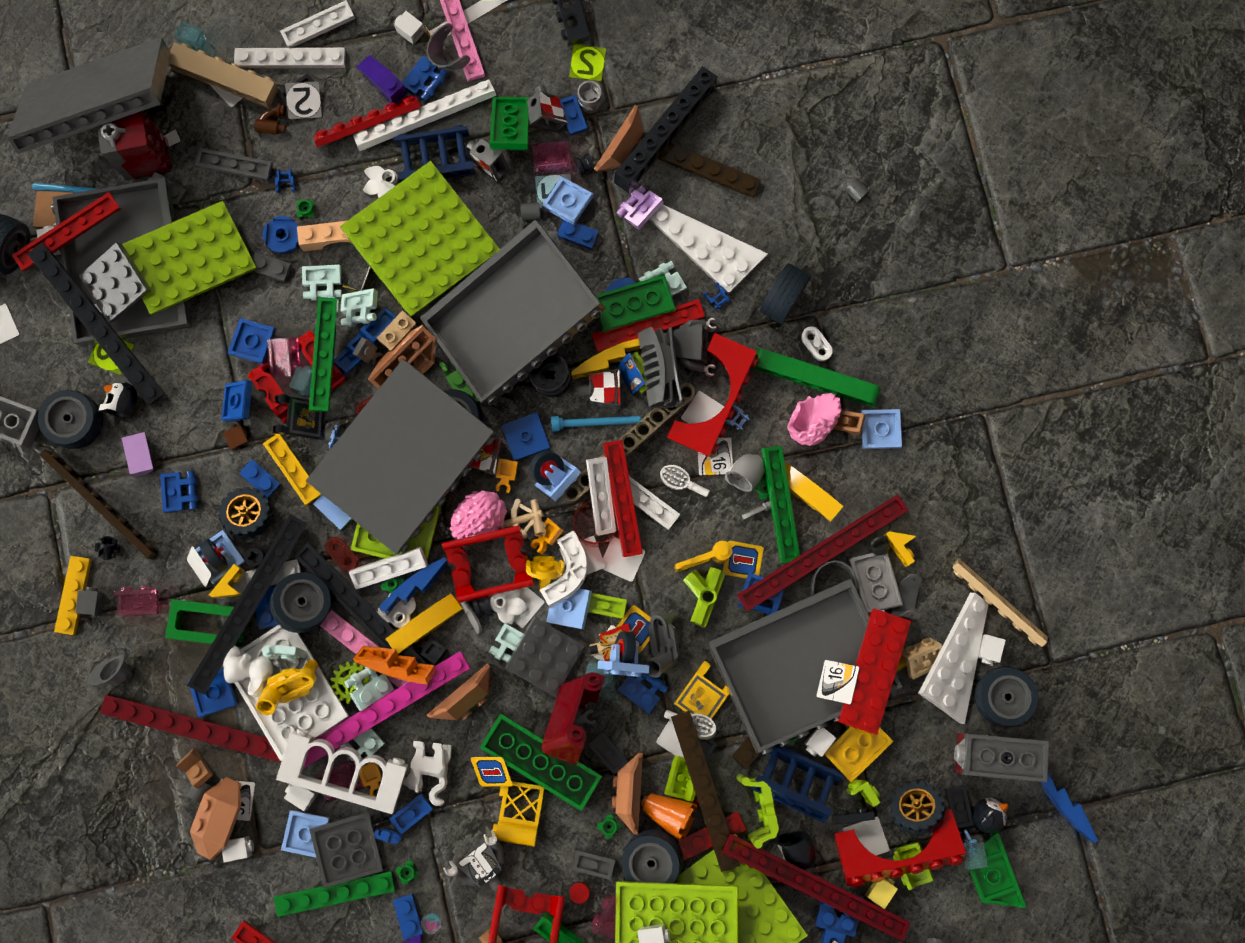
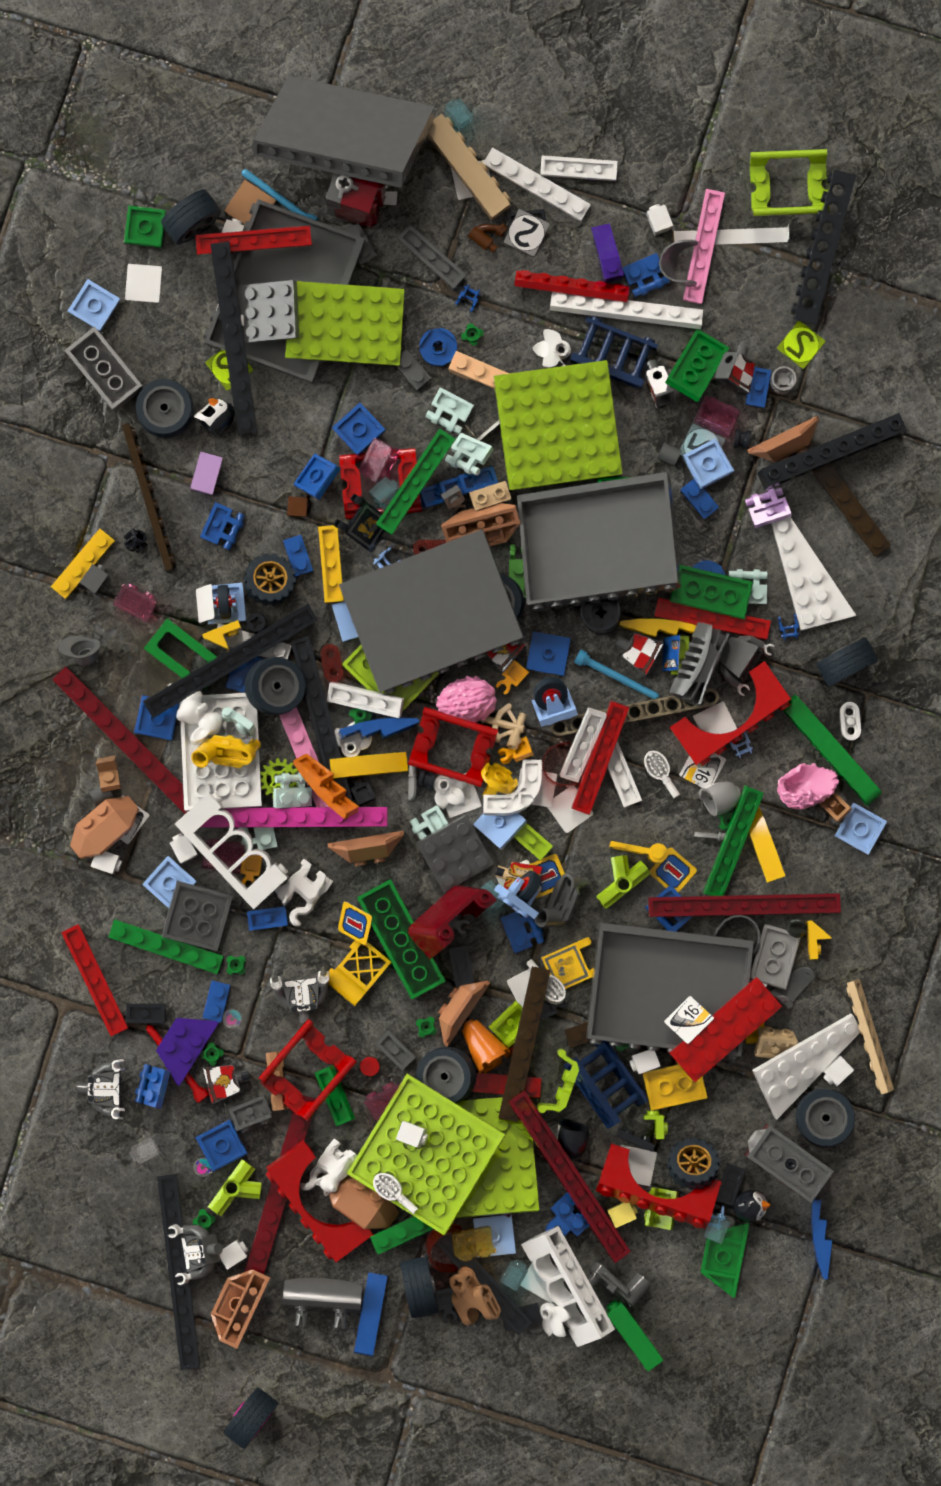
camera: 30 degrees right, 5 degrees up
blue piece [374,828,402,844] -> none

